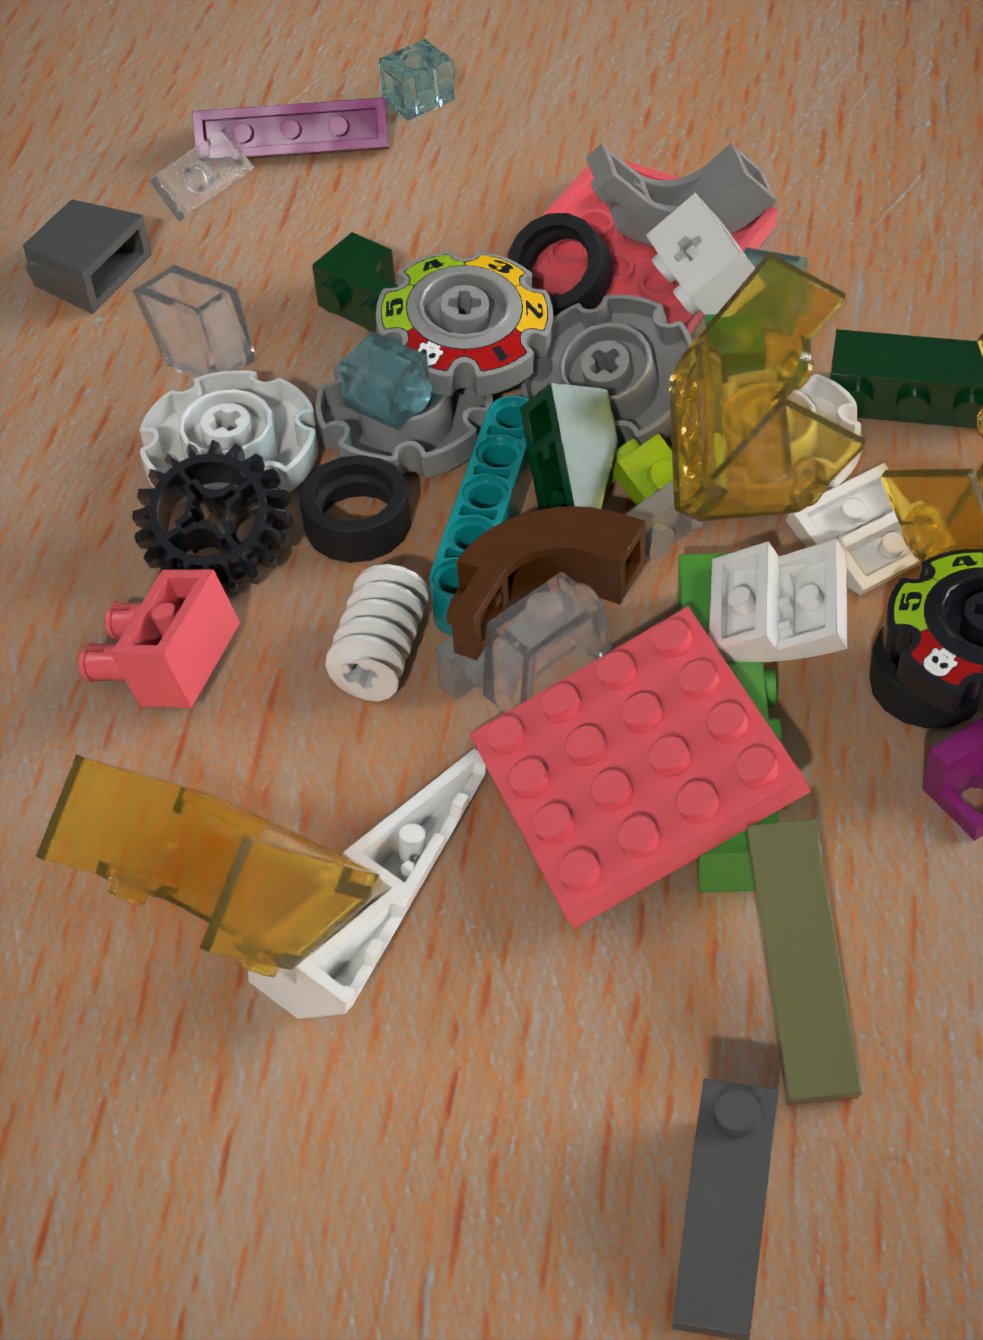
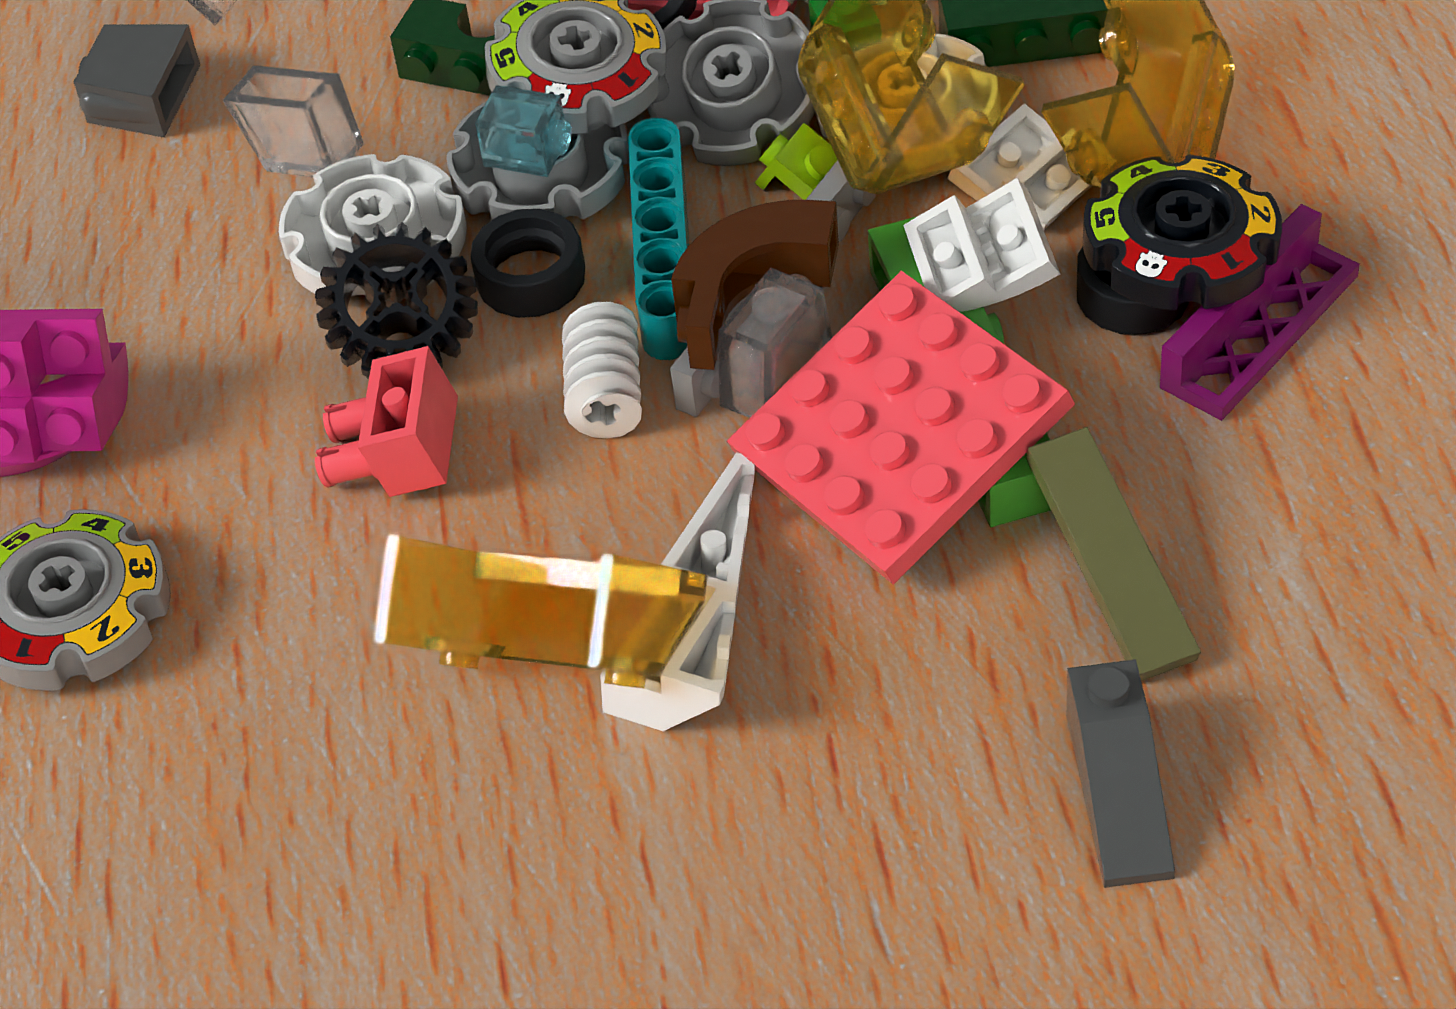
camera: 15 degrees left, 0 degrees up
slope [520,383,618,510] -> none

